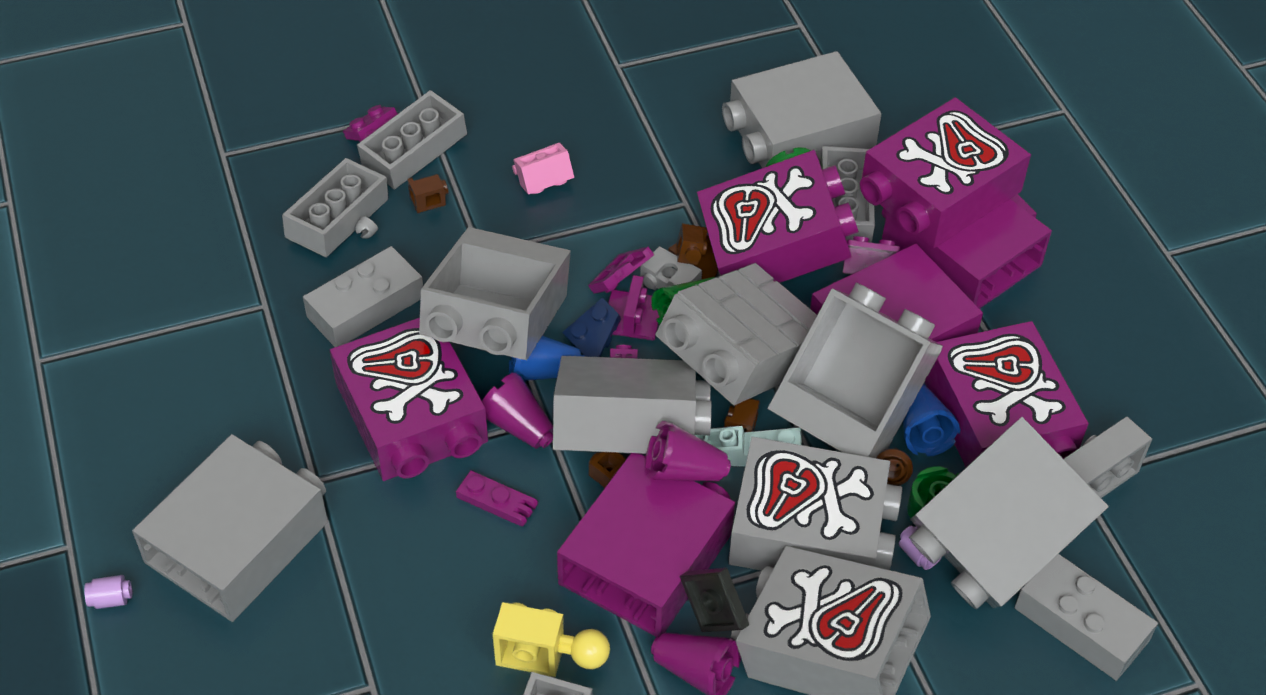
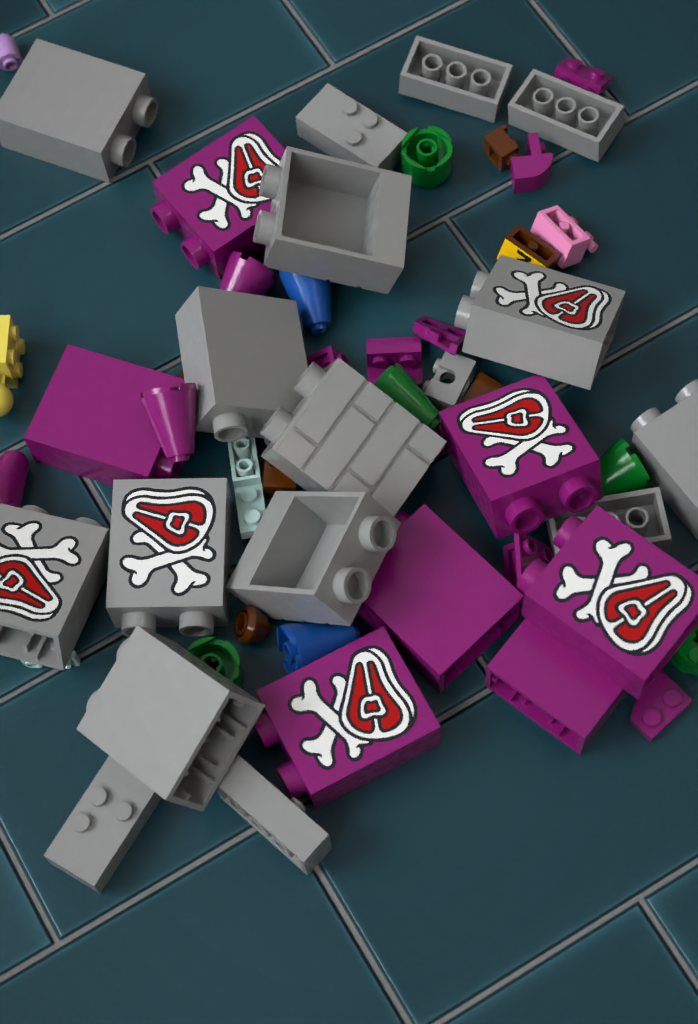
camera: 85 degrees right, 15 degrees up
light grey hinge [355,216,378,239] -> none
magenta hinge [456,470,538,526] -> none
dark blue wing [562,298,621,357] -> none
reddish brown brick [676,223,707,265] -> none
pearl dark grey tile [680,568,749,632] -> none
none -> green brick [401,126,453,189]
none -> light grey brick [454,255,626,390]
none -> reddish brown brick [495,224,561,270]
none -> magenta brick [510,132,553,194]

